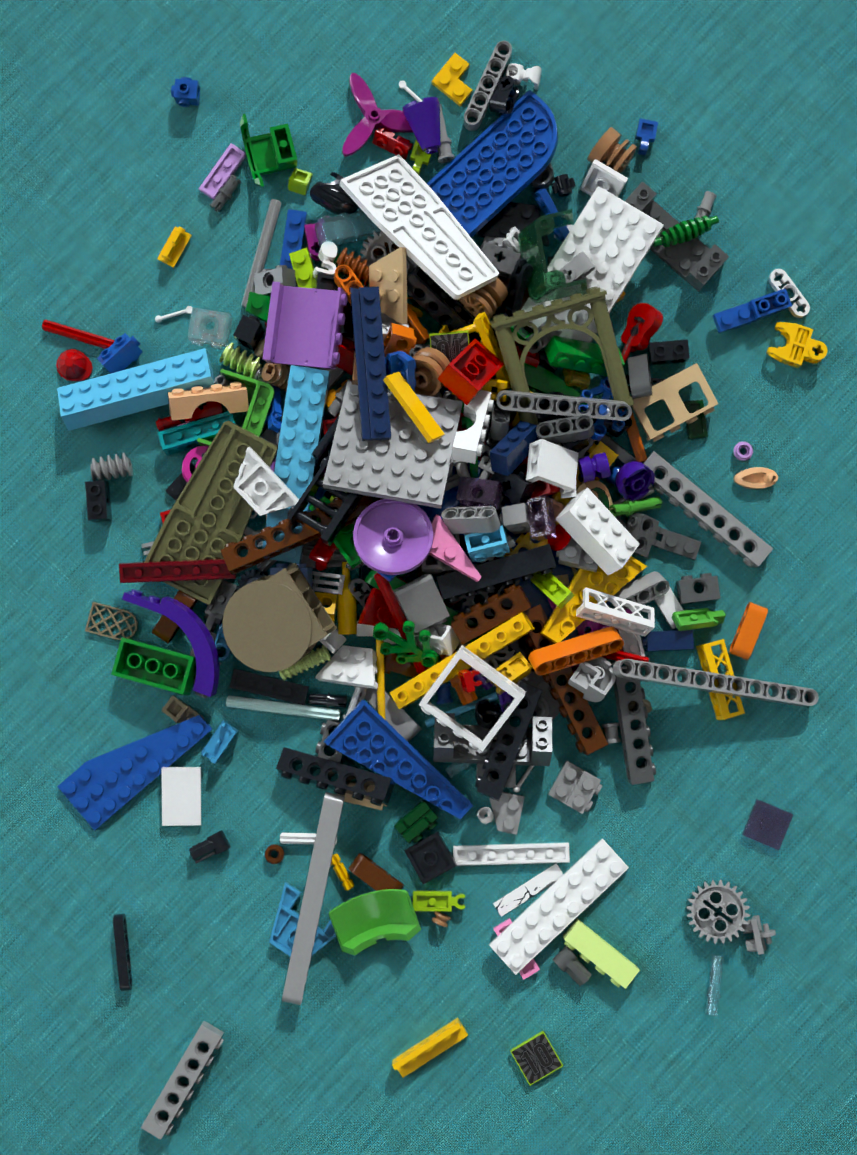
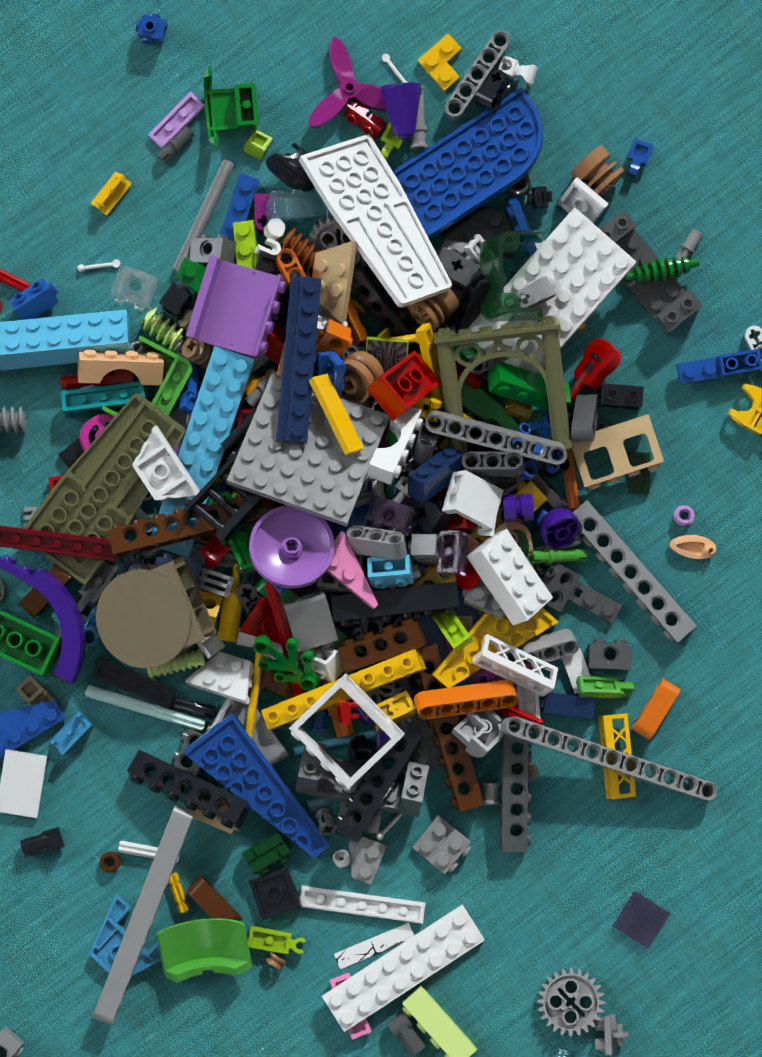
camera: 10 degrees right, 0 degrees up
none -> dark grey bush [314,808,336,836]

